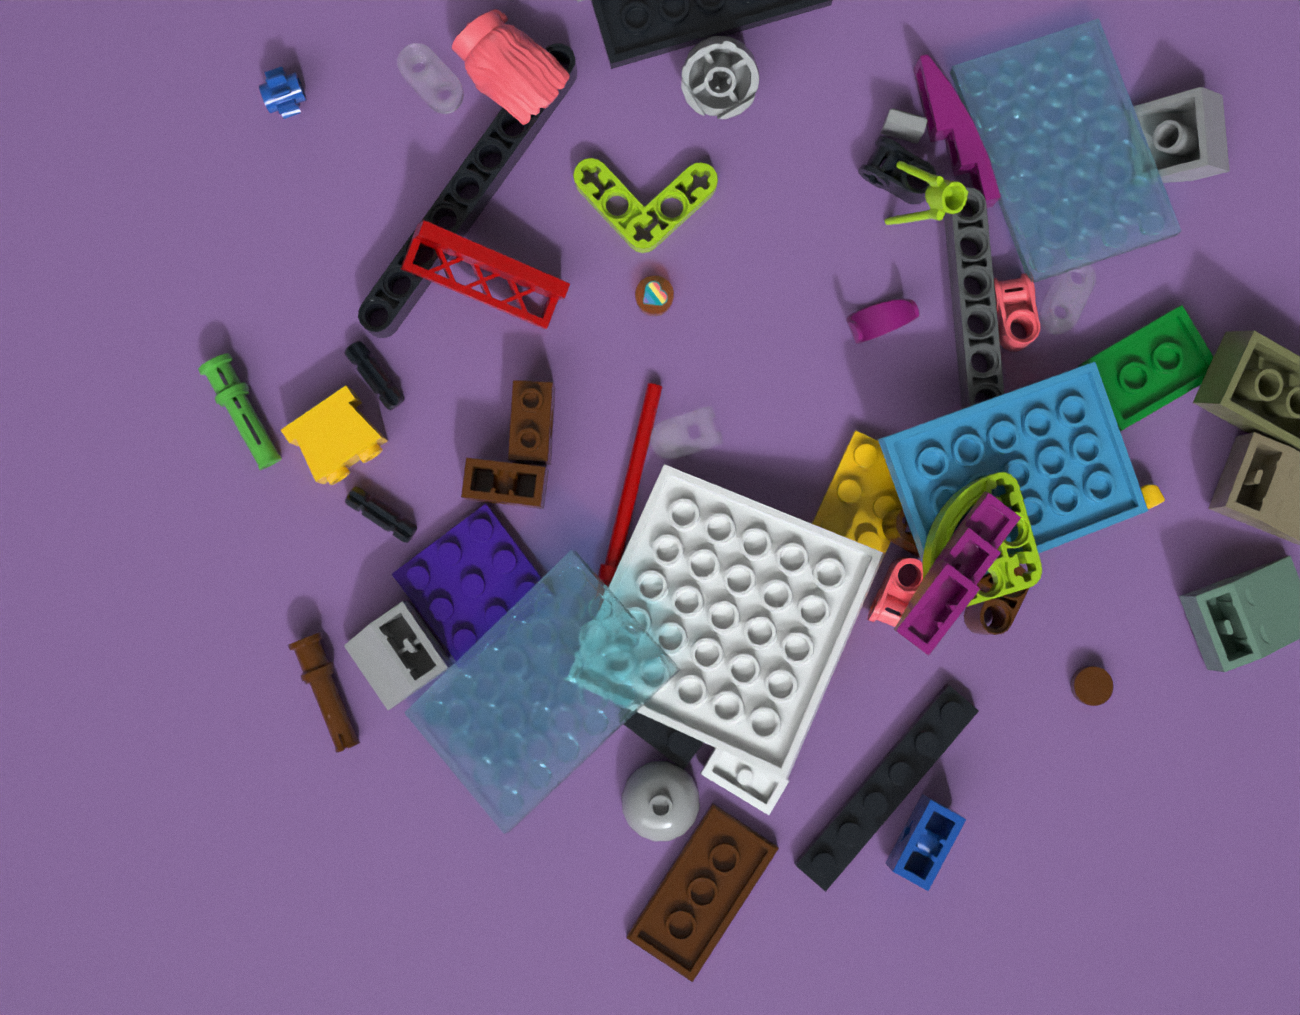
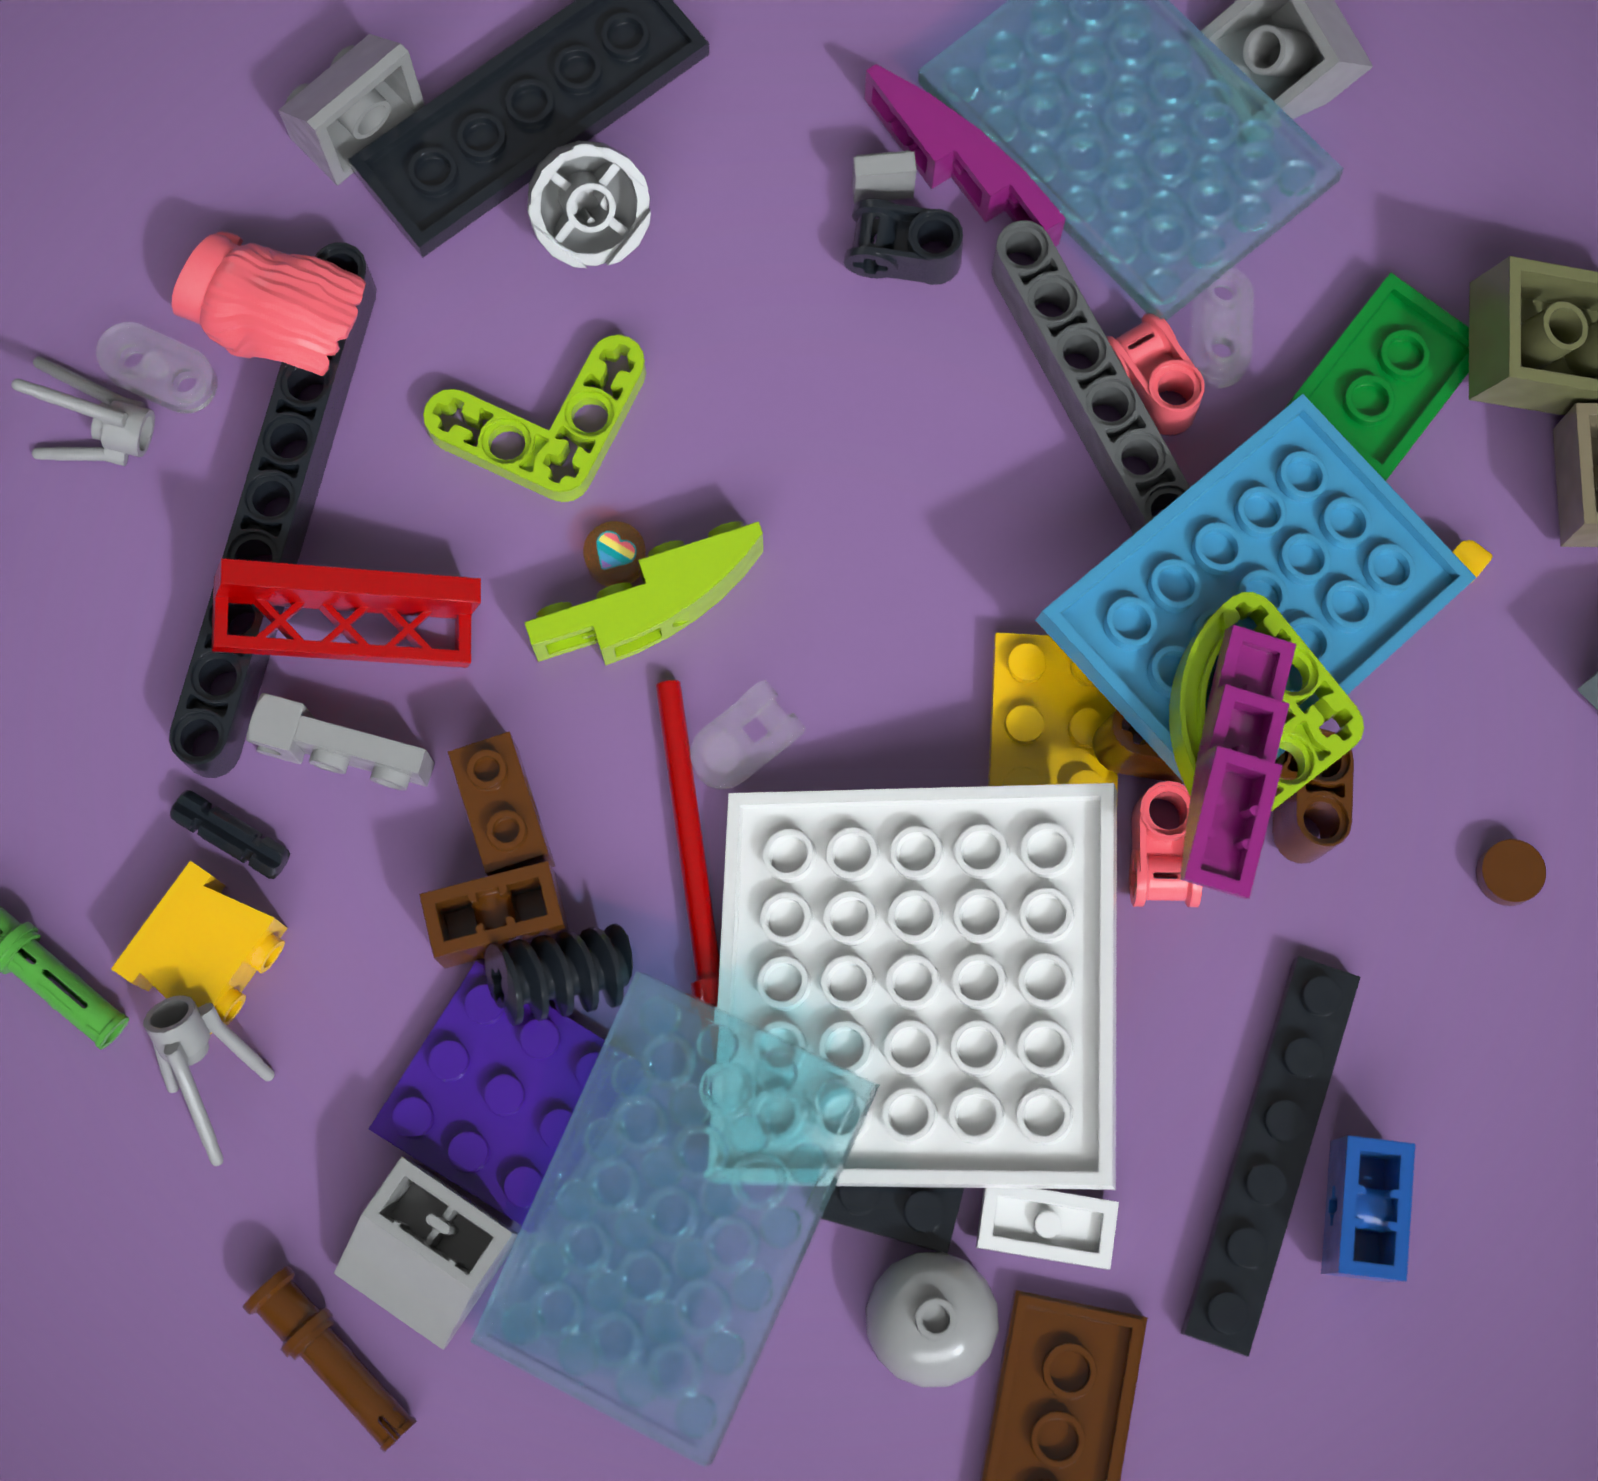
camera: 25 degrees left, 10 degrees down
black axle [345,487,417,543] -> none
magenta helmet [846,298,919,344] -> none
lime plant [885,161,968,225] -> none
none -> light grey plant [11,356,155,466]
none -> light grey plant [143,995,275,1166]
none -> light grey plate [246,693,435,791]
none -> black piece [484,923,633,1026]
none -> lime slope [524,521,763,666]

